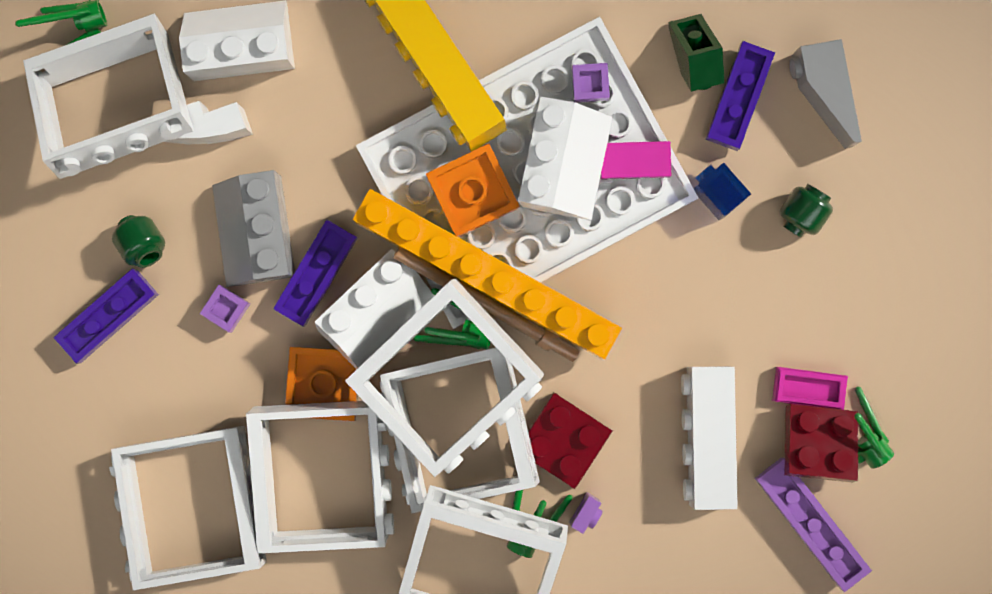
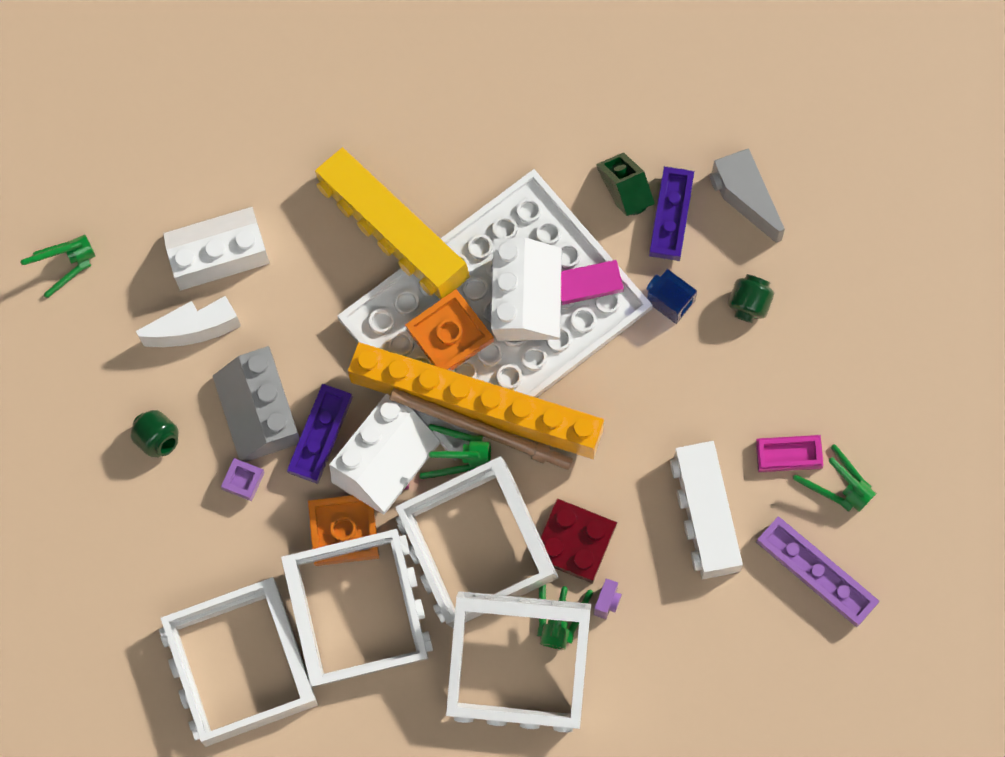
camera: 10 degrees left, 15 degrees down
white window [23,13,193,179] -> none
dark purple plate [53,268,159,364] -> none
white window [345,279,544,477] -> none
medium lavender plate [572,63,610,103] -> none
dark red plate [784,404,858,483] -> none

